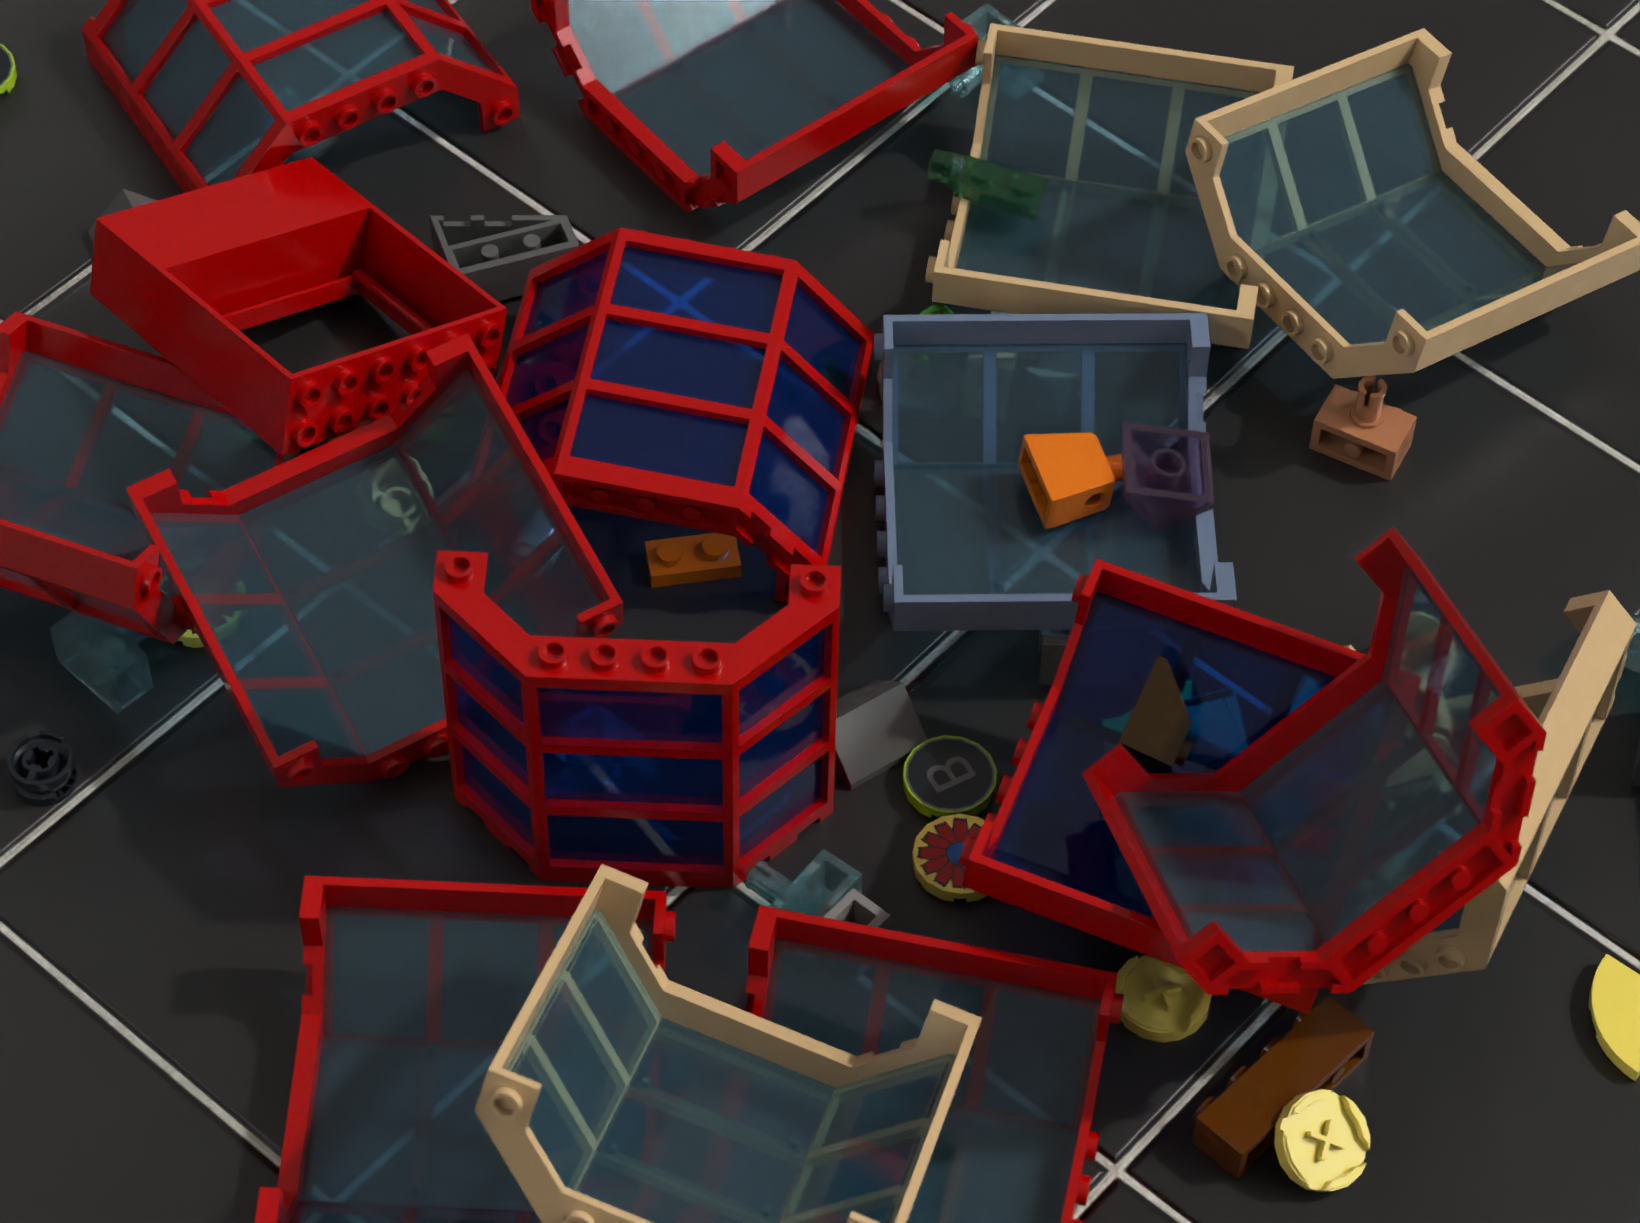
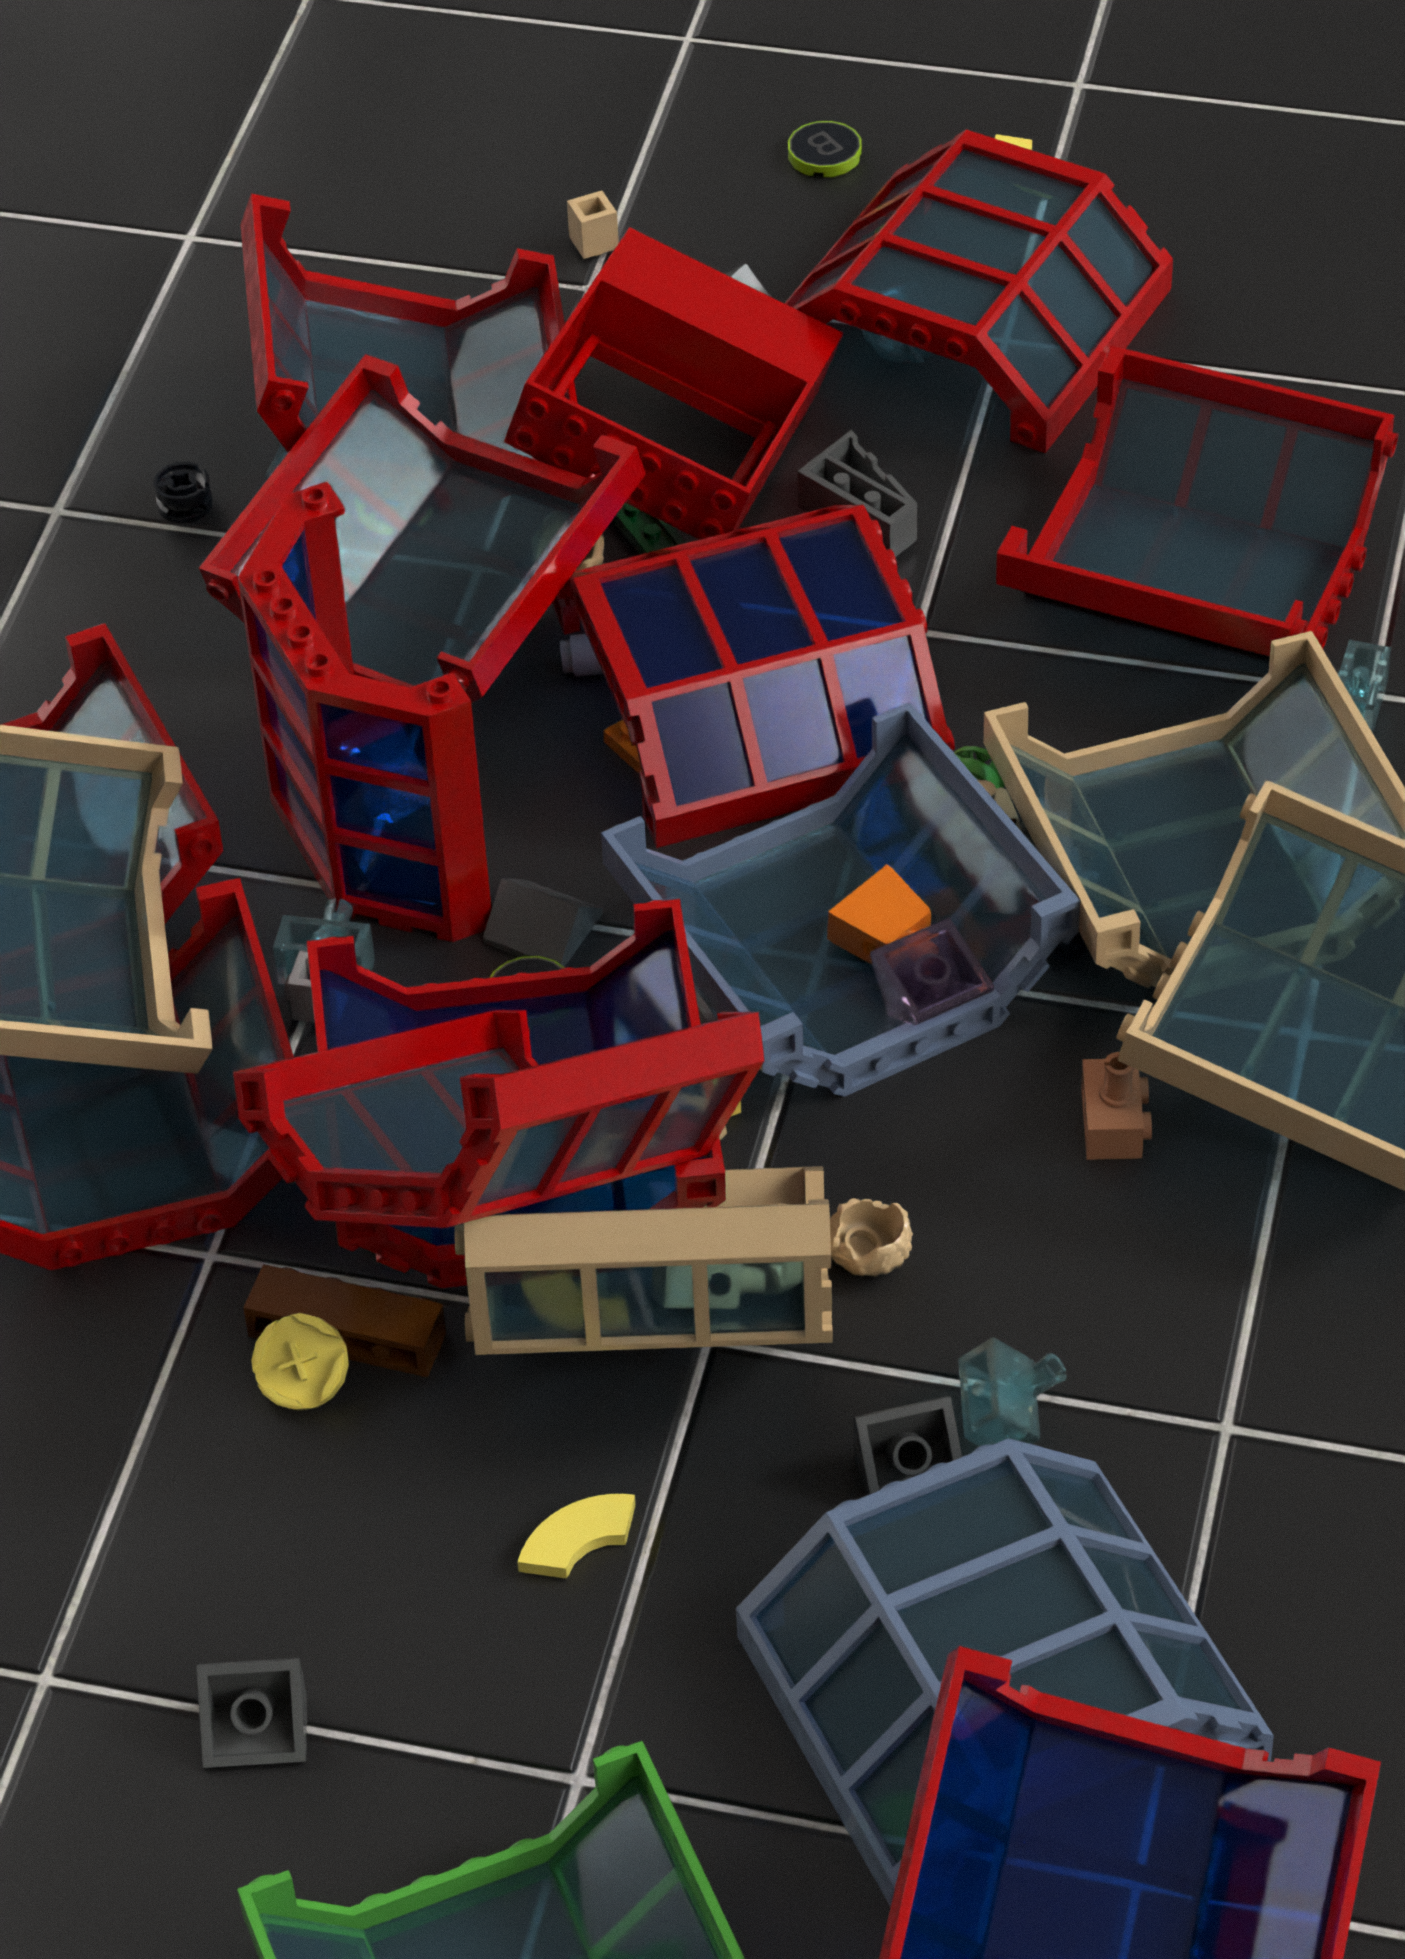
camera: 65 degrees right, 5 degrees down
clear green hinge [927,149,1049,220] -> none
dark brown slope [1117,655,1194,773] -> none

